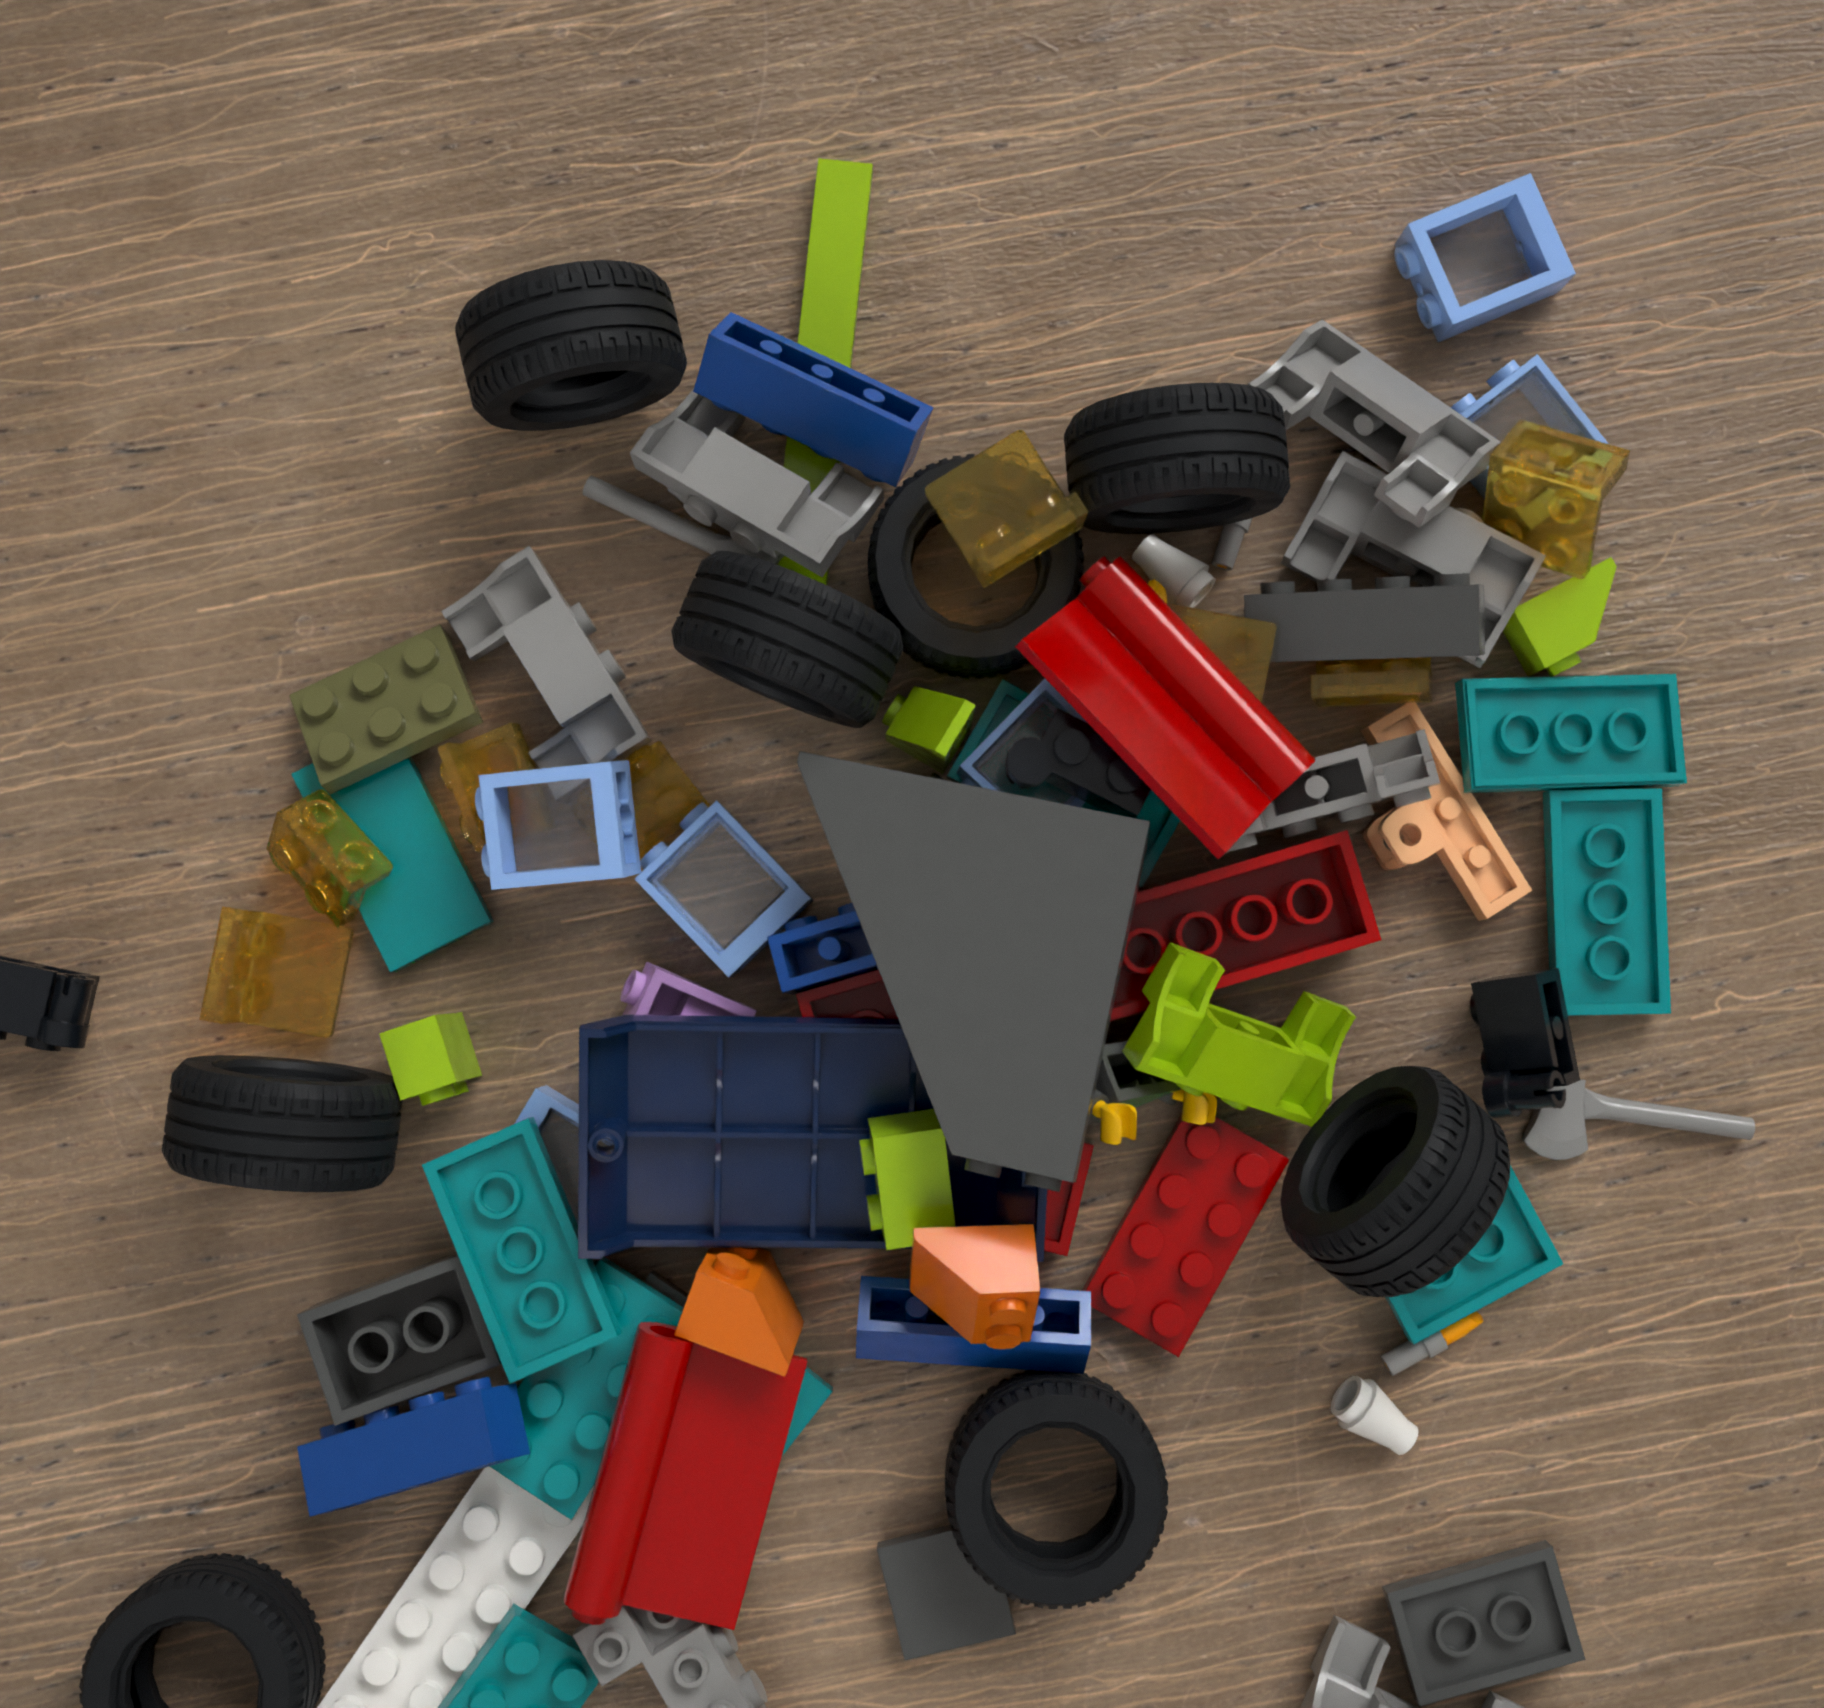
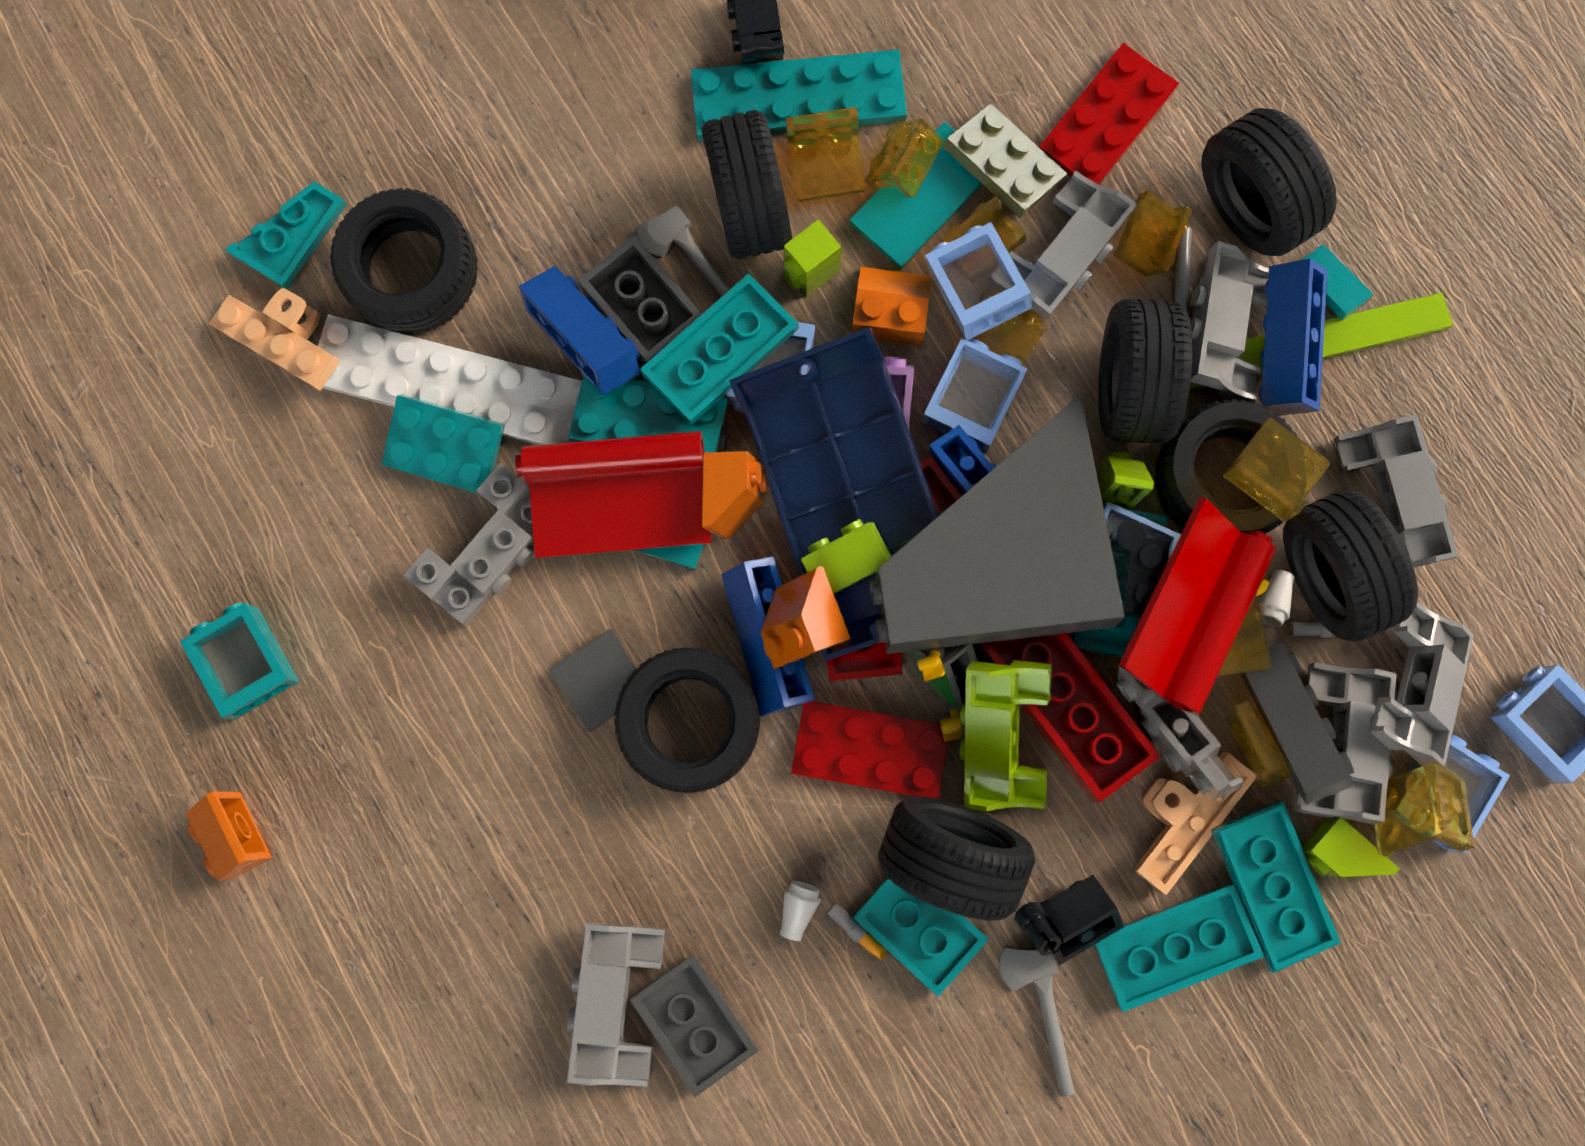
camera: 70 degrees right, 5 degrees down
none -> light grey piece [637,205,731,297]
none -> teal plate [691,49,907,141]
none -> orange slope [851,267,931,346]
none -> red plate [1039,42,1180,185]
none -> clear yellow bracket [1114,191,1192,277]
none -> teal tile [1302,244,1373,321]
none -> light grey bracket [1333,414,1459,568]

